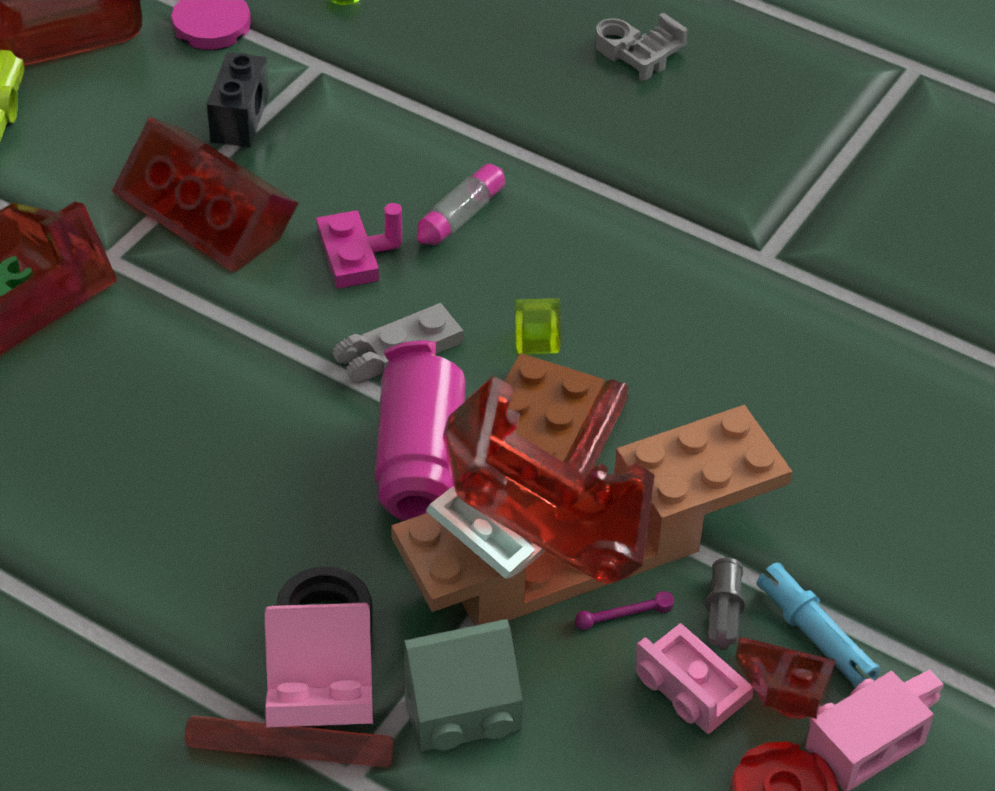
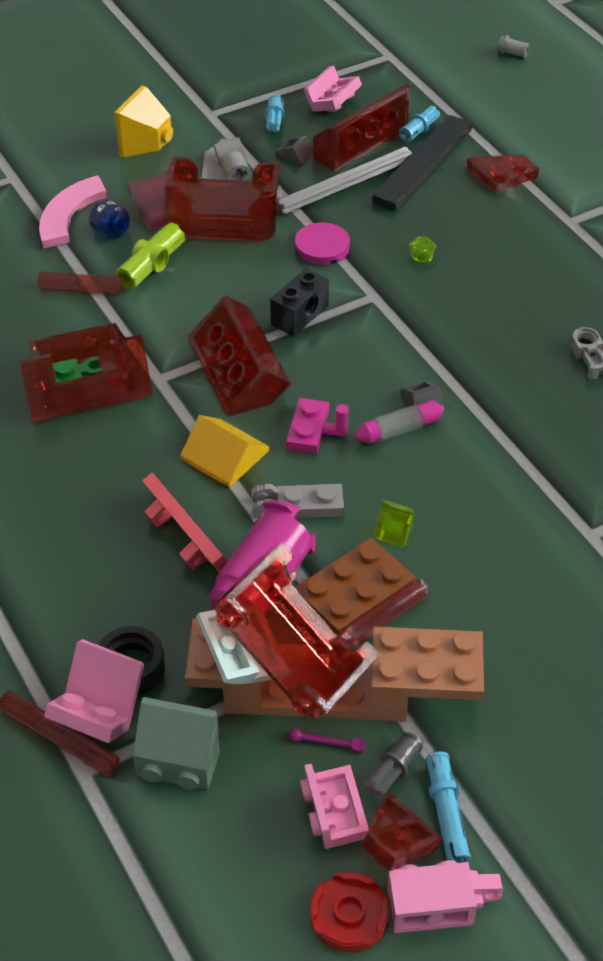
camera: 30 degrees right, 0 degrees up
none -> coral hinge [142,473,227,572]
none -> yellow slope [180,415,269,488]
none -> dark grey slope [400,380,444,410]

